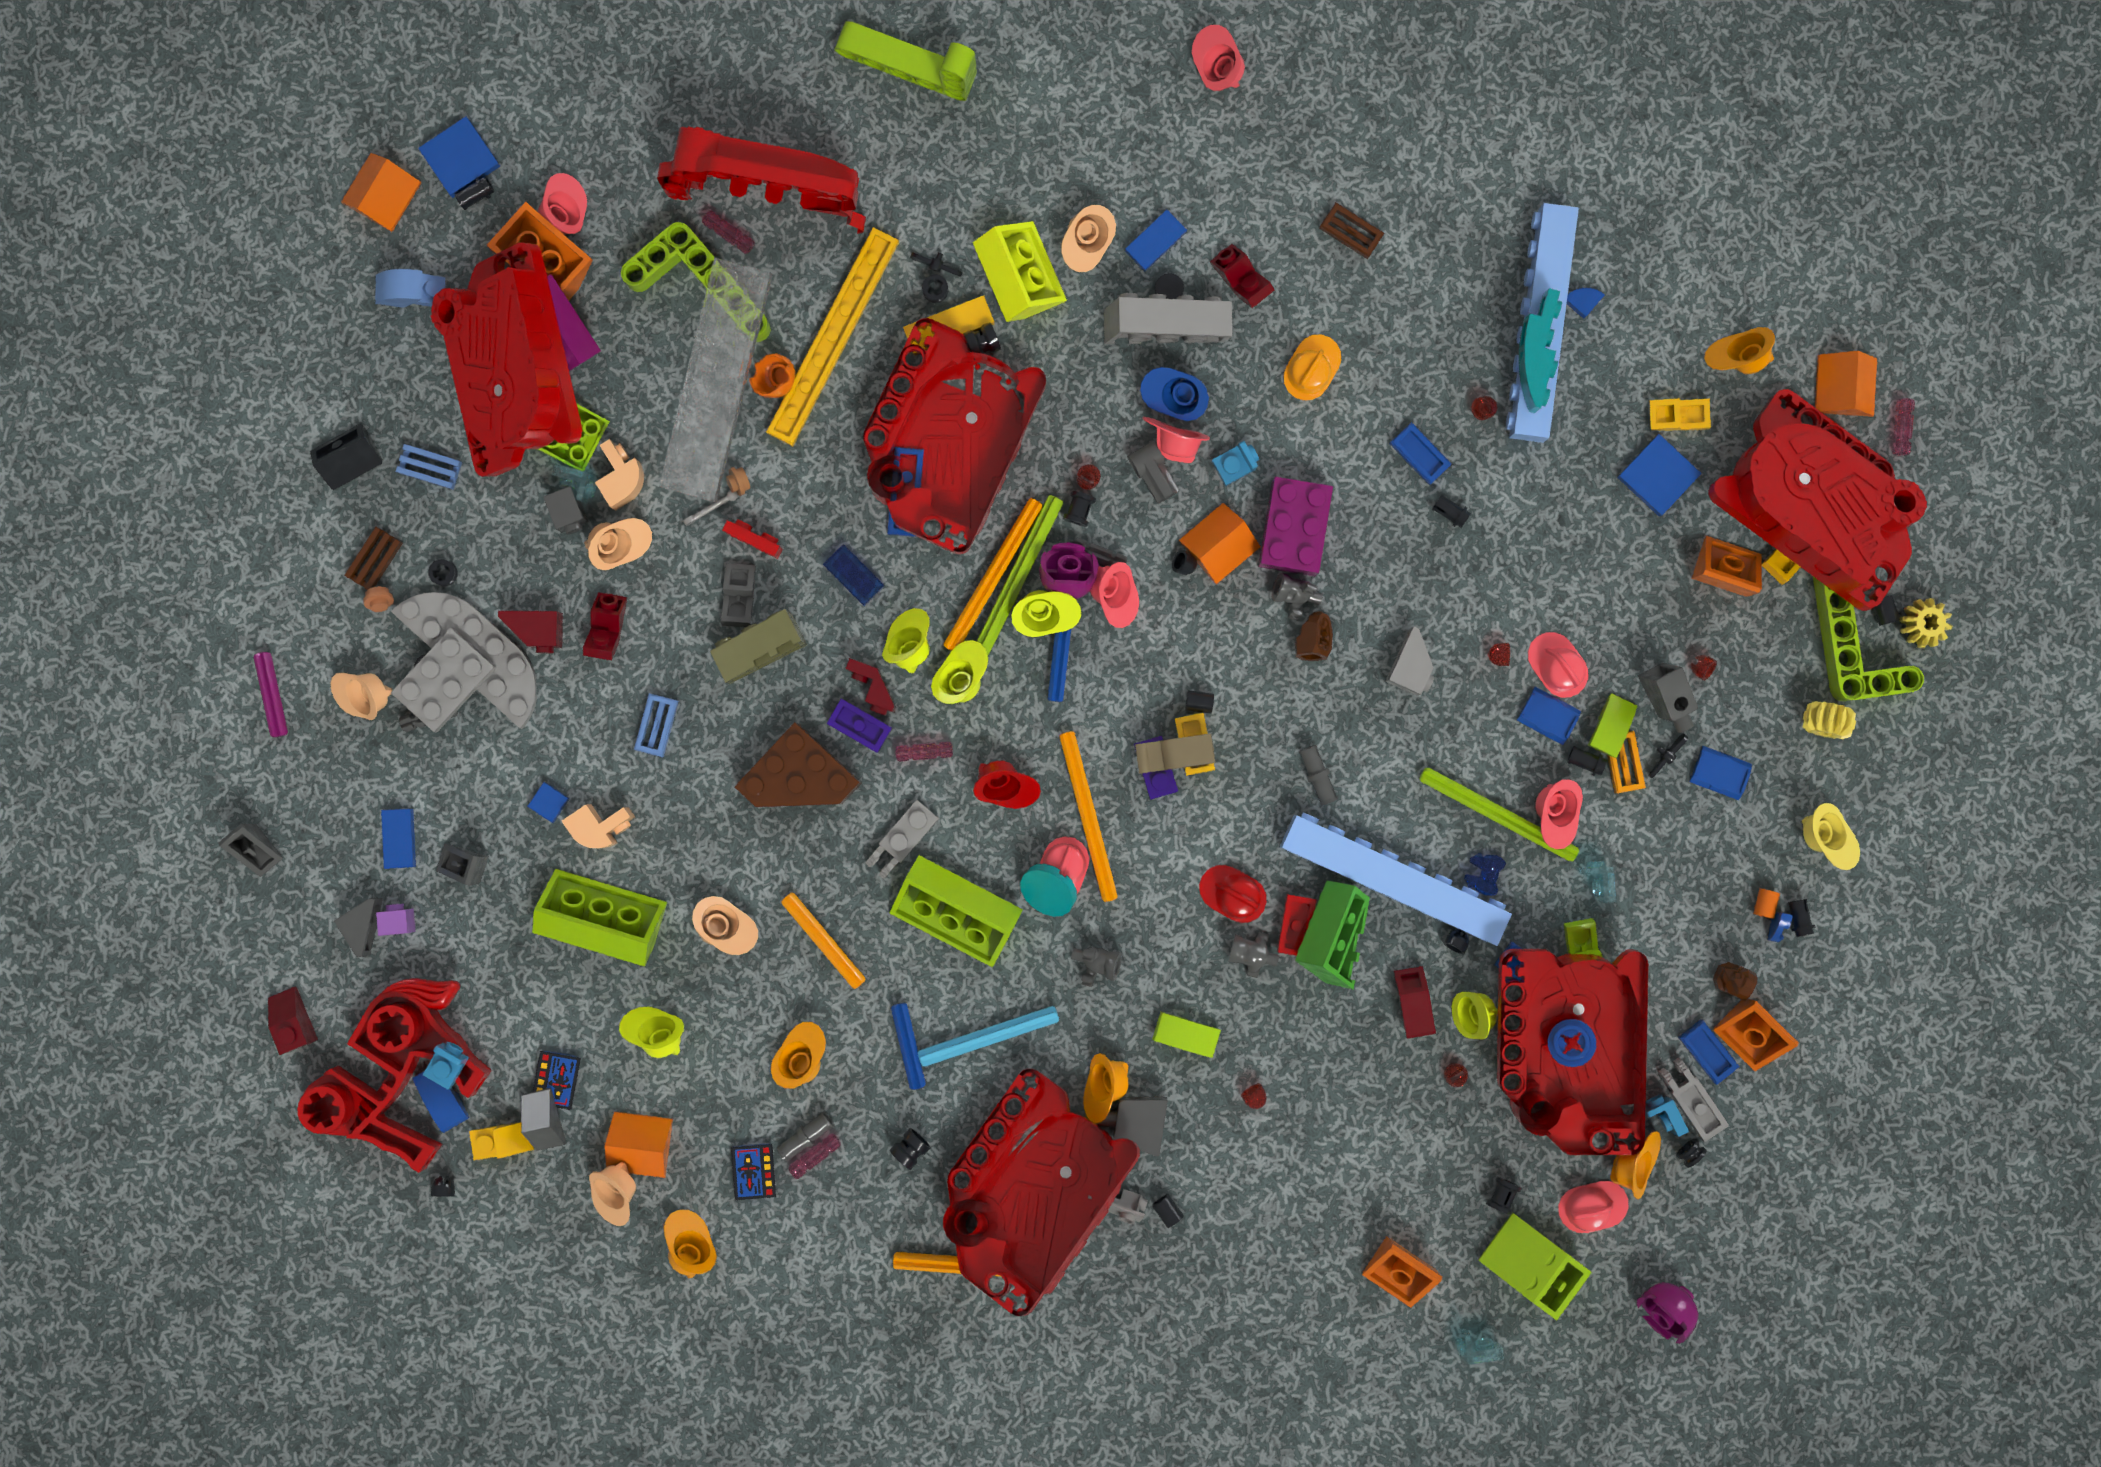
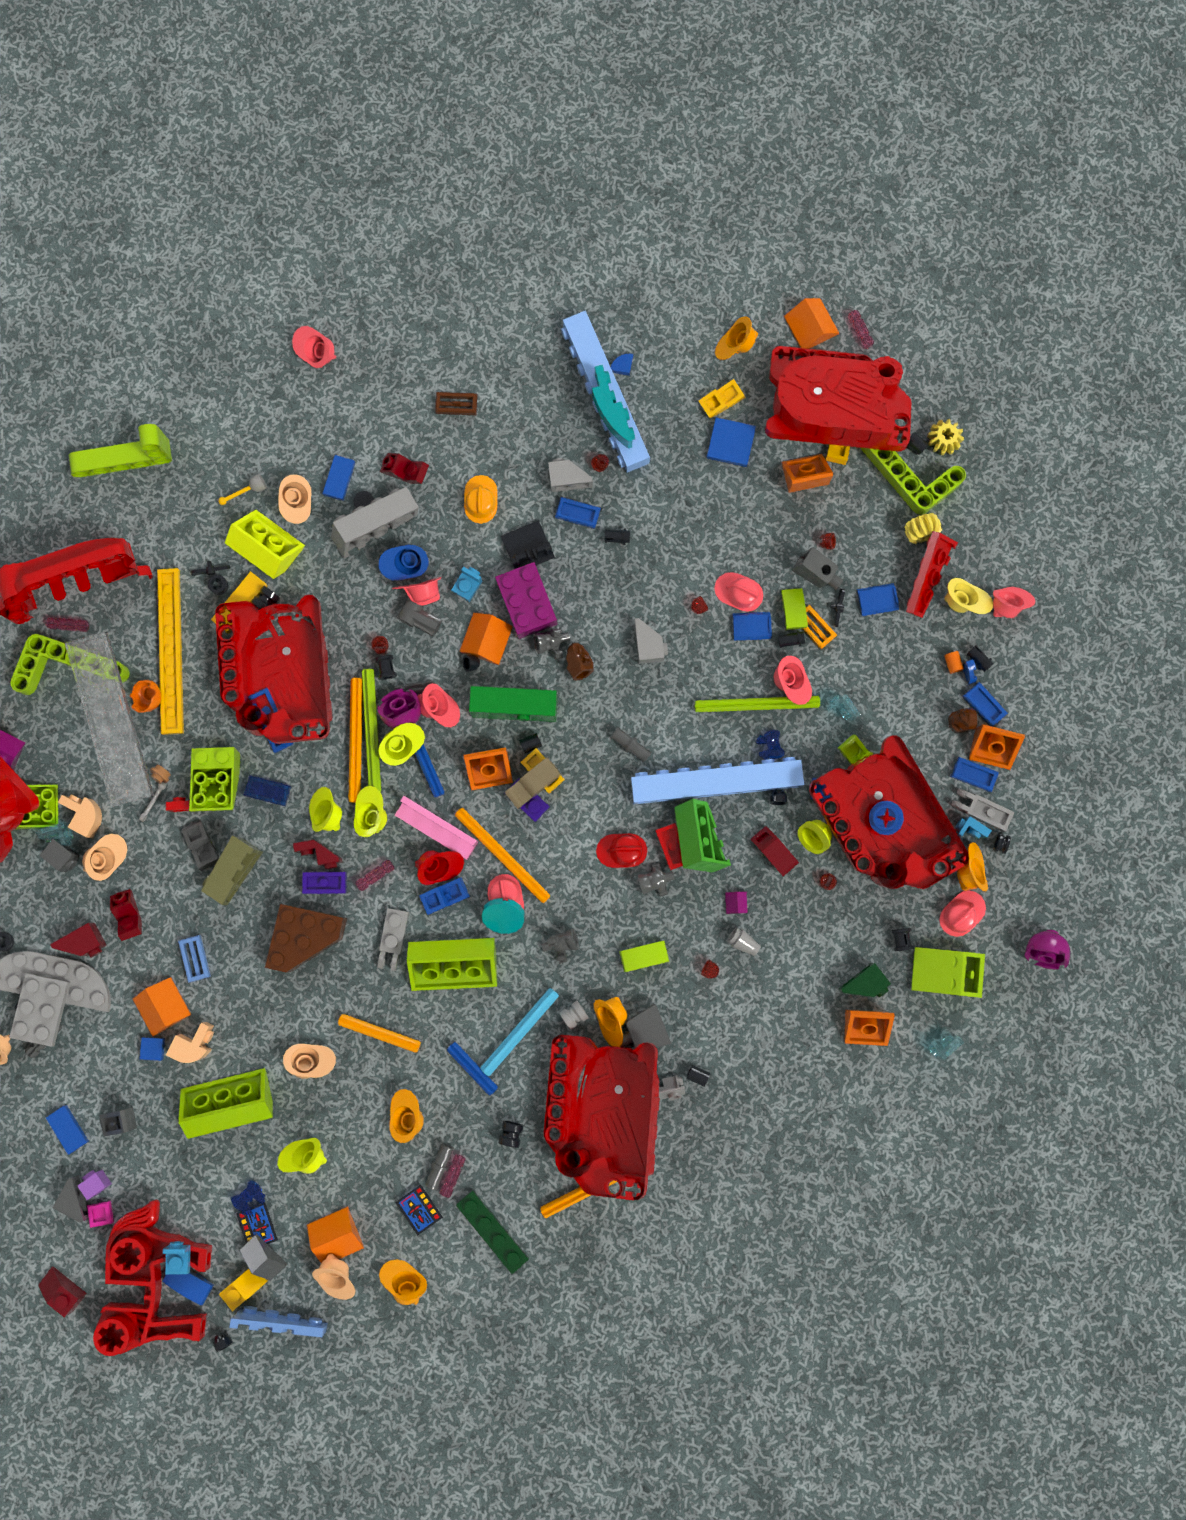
camera: 30 degrees left, 5 degrees down
none -> dark pink tile [87,1201,114,1228]
none -> orange slope [133,977,191,1037]
none -> lime slope [189,747,240,812]
none -> hinge [218,474,267,505]
none -> medium blue wing [229,1306,328,1337]
none -> clear blue piece [231,1180,266,1215]
none -> bright pink fence [395,796,478,860]
none -> blue slope [419,877,470,915]
none -> dark green plate [456,1190,529,1274]
none -> orange slope [464,747,513,790]
none -> green brick [469,686,558,722]
none -> black hinge [501,520,555,569]
none -> light grey slope [548,458,593,492]
none -> light grey wheel [559,1000,589,1030]
none -> magenta slope [725,892,748,914]
none -> light grey cone [727,927,761,956]
none -> dark green slope [838,963,891,998]
none -> red wing [906,531,958,618]
none -> blue tile [962,682,1008,727]
none -> coral piece [993,587,1036,618]

